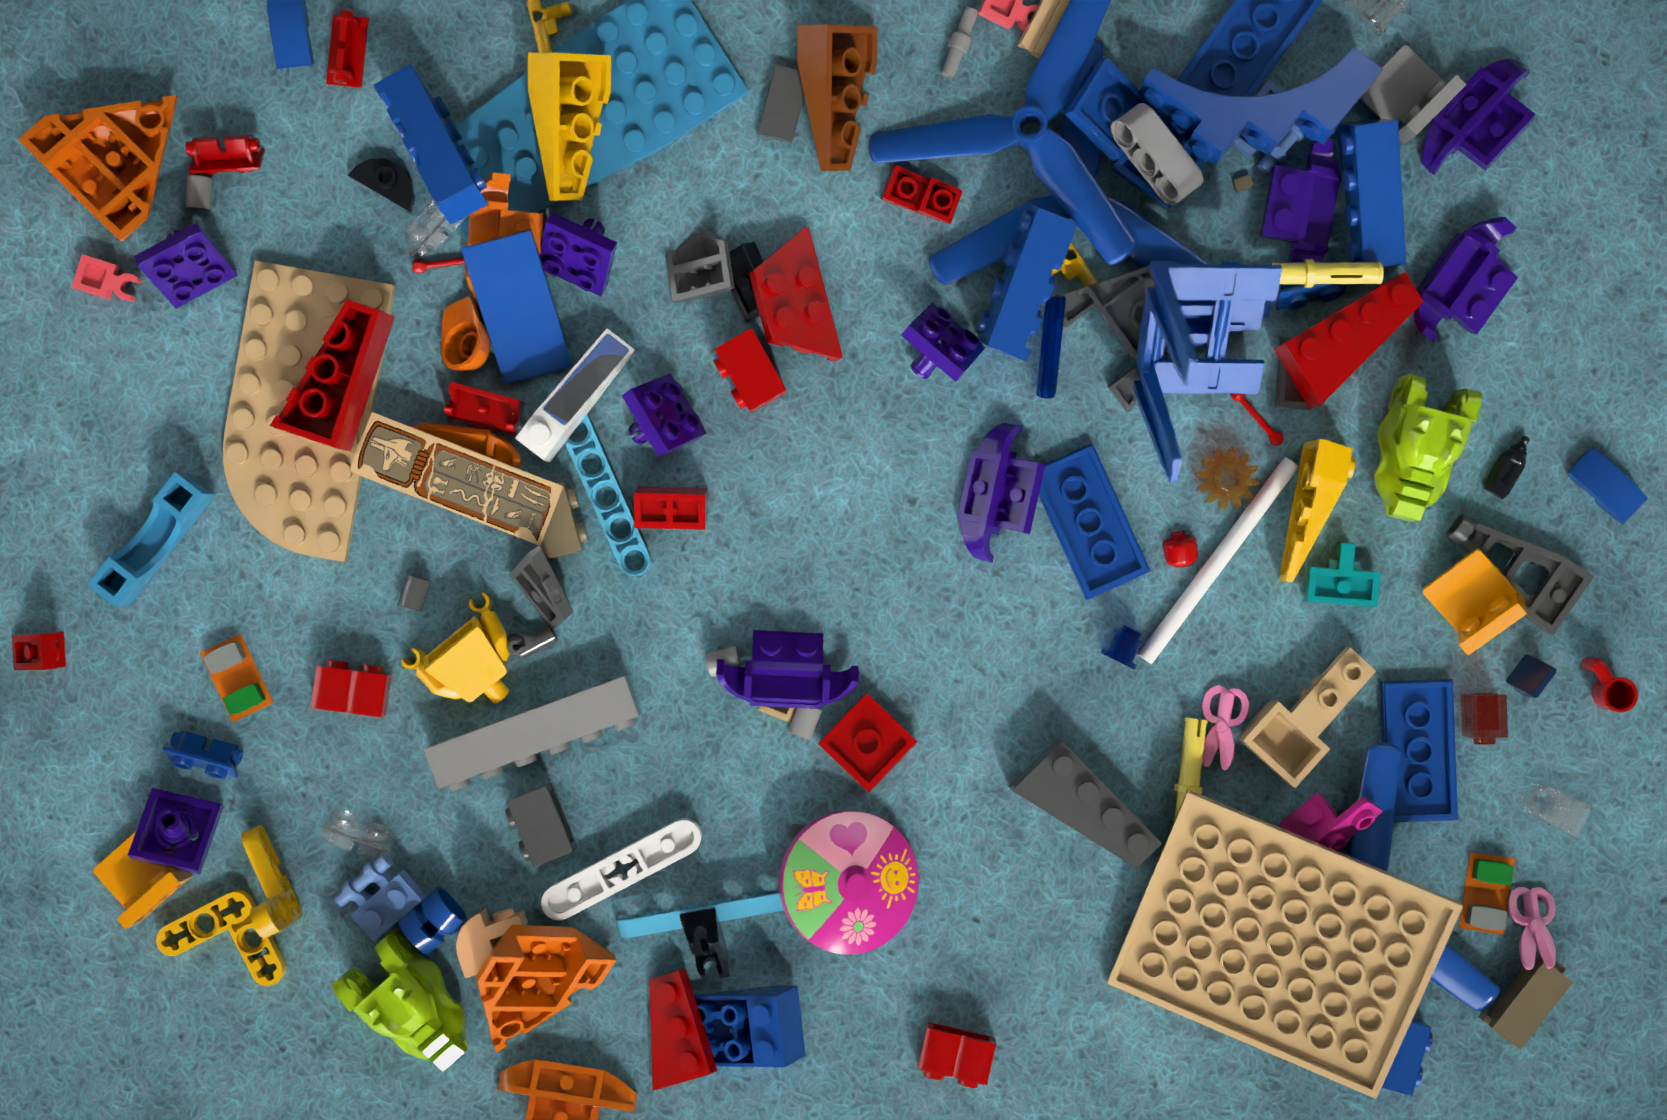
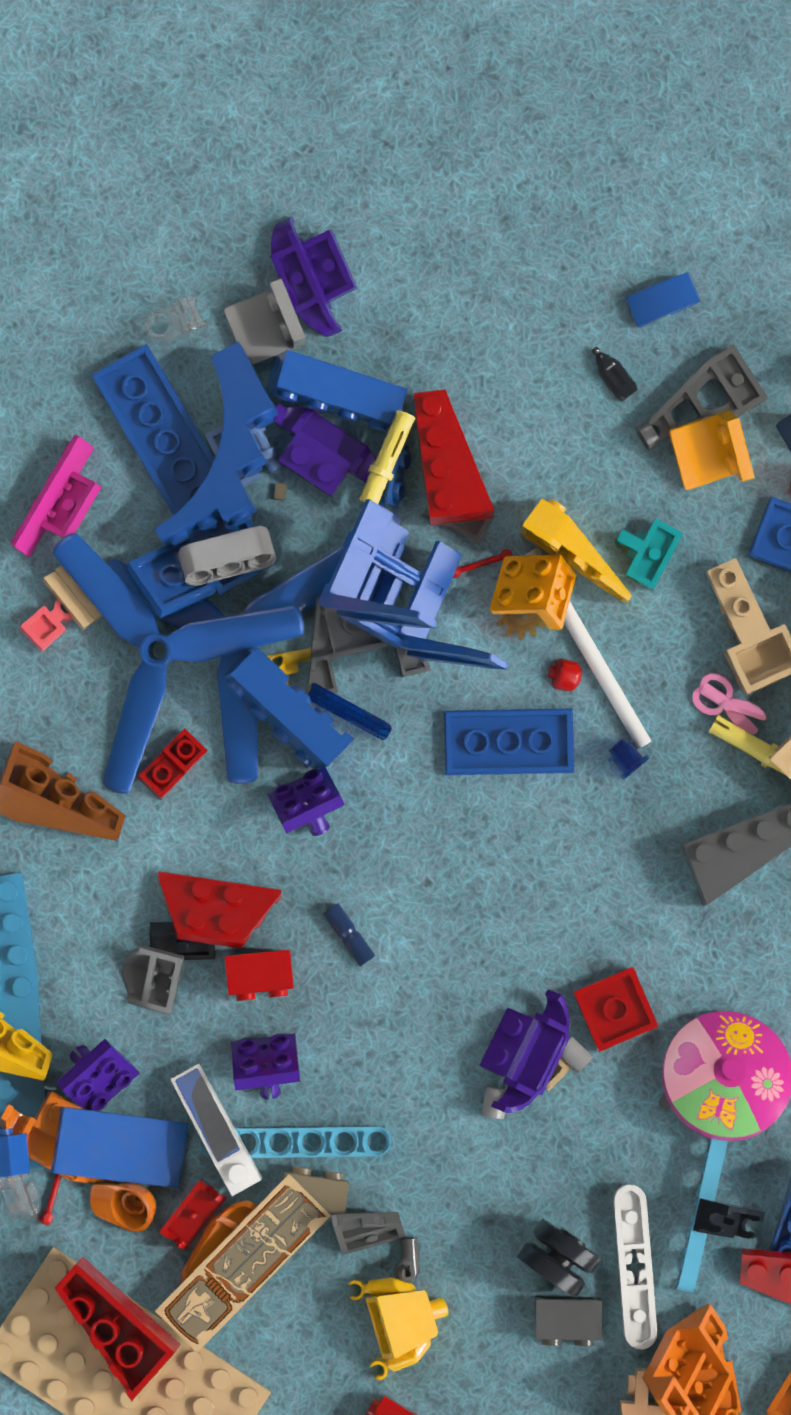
camera: 75 degrees left, 5 degrees down
dark grey hinge [398,574,431,611] -> none
light grey brick [424,674,642,792] -> none
red hinge [634,486,708,530] -> none
dark grey tile [758,64,805,144] -> none
light grey bar [941,7,978,79] -> none
dark purple plate [956,423,1045,563] -> none
lime animal [1374,373,1482,522] -> none
dark purple plate [1414,217,1518,342] -> none
none -> dark blue piece [323,903,376,967]
none -> light orange bracket [489,554,577,630]
none -> black wheel [517,1218,602,1298]

